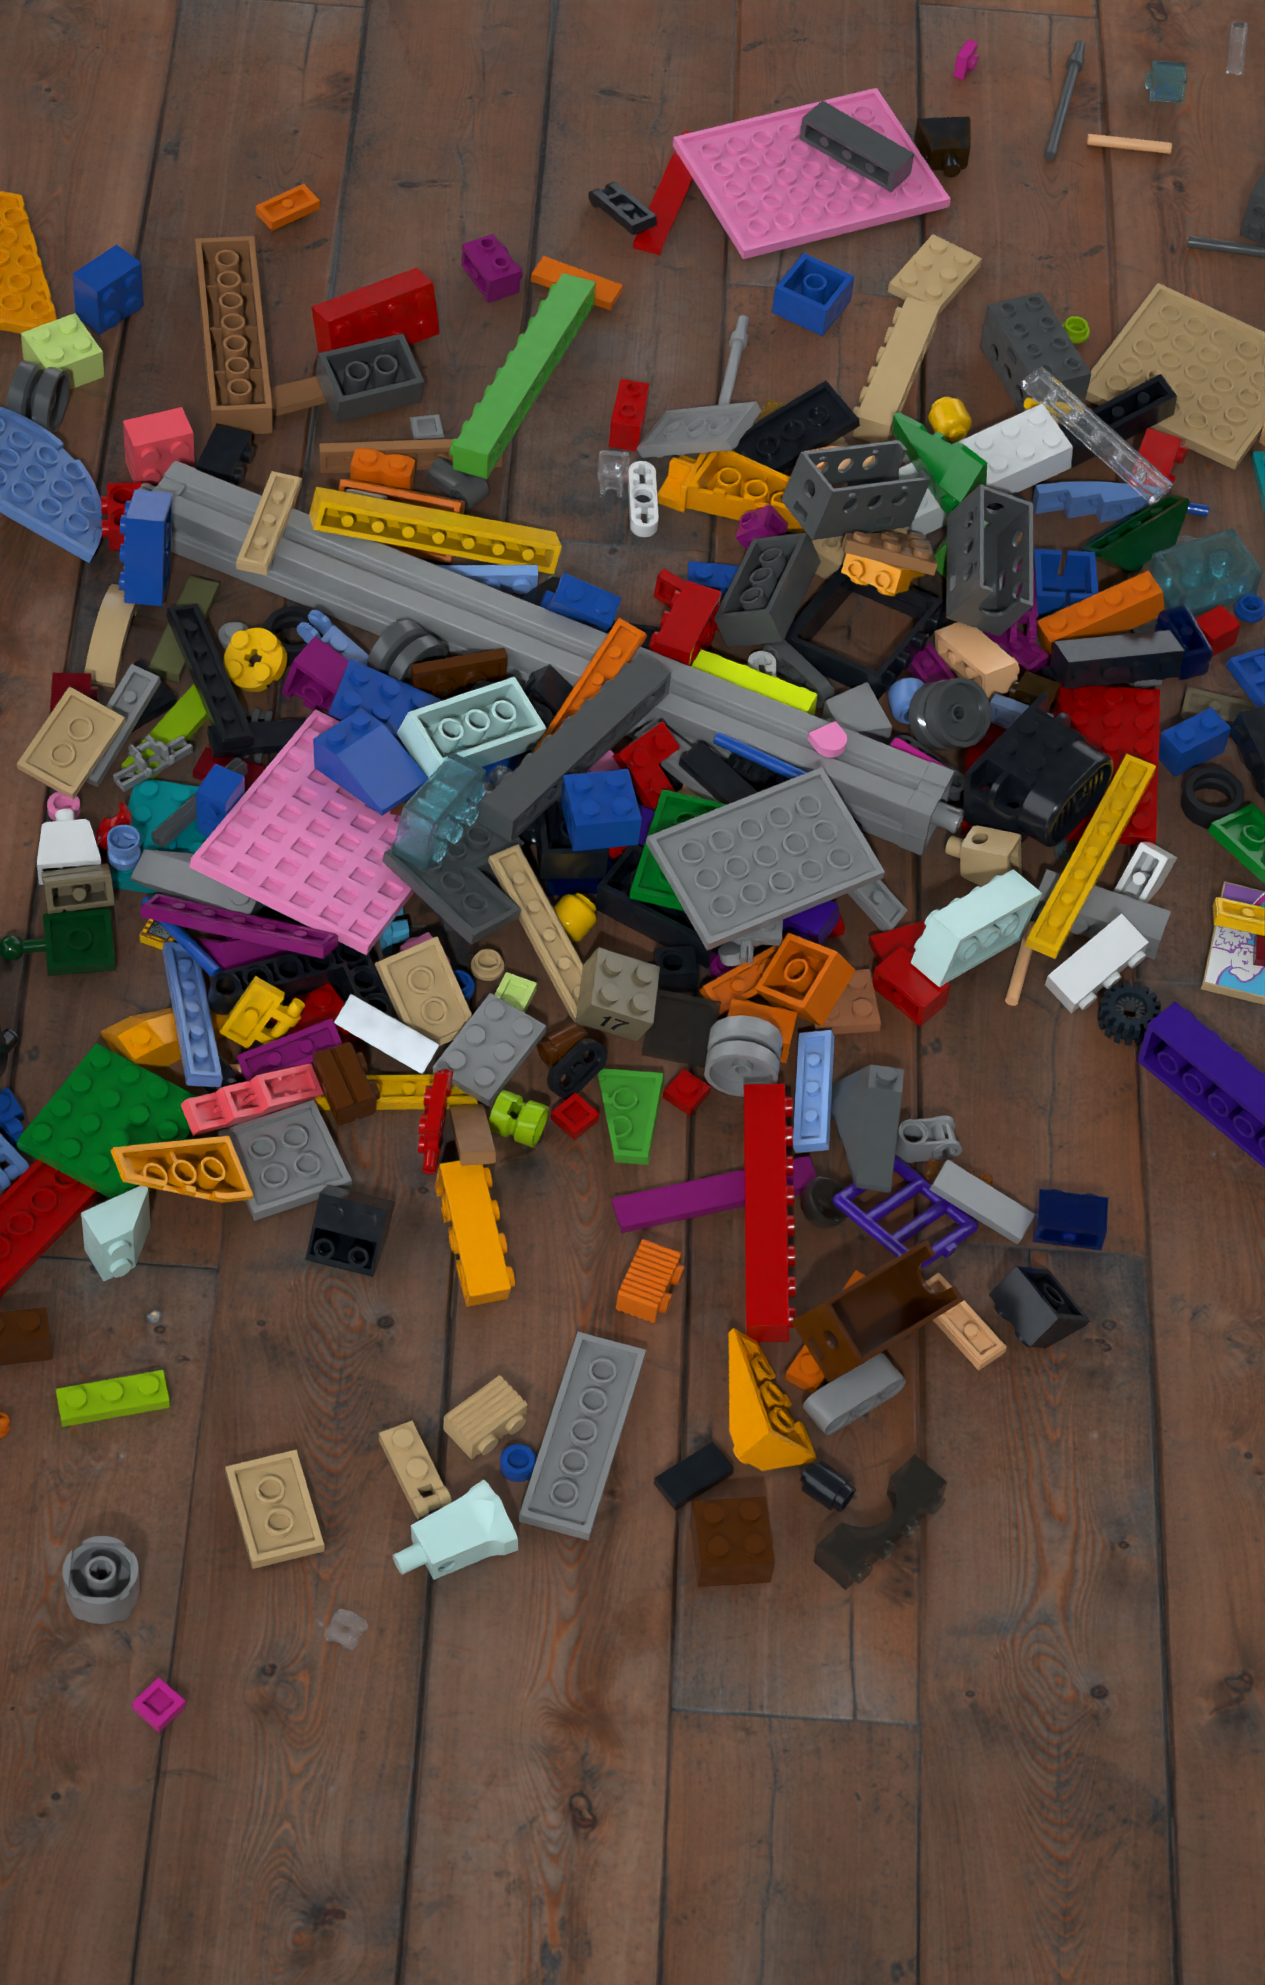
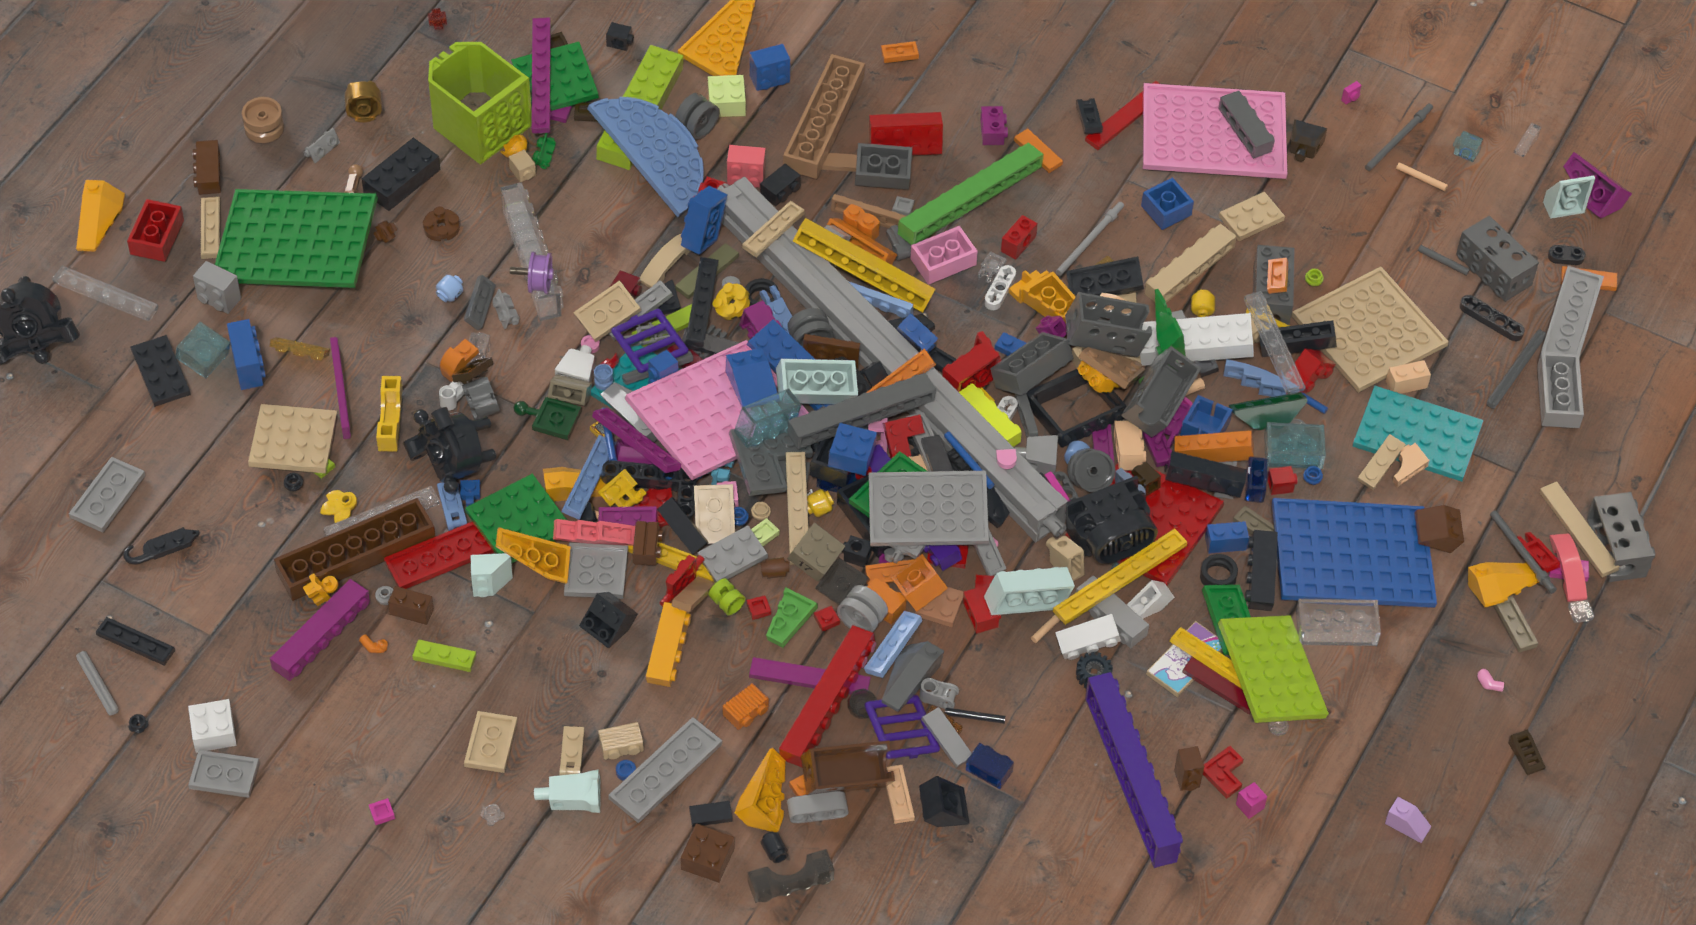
camera: 30 degrees right, 0 degrees up
light grey brick [63,1536,140,1624] -> none
black plate [547,1038,607,1099] -> none
light grey plate [636,401,761,458] -> none
none -> dark purple bar [611,309,689,373]
none -> bright pink brick [910,226,978,285]
none -> black bar [945,708,1006,724]
none -> orange plate [1267,258,1288,294]

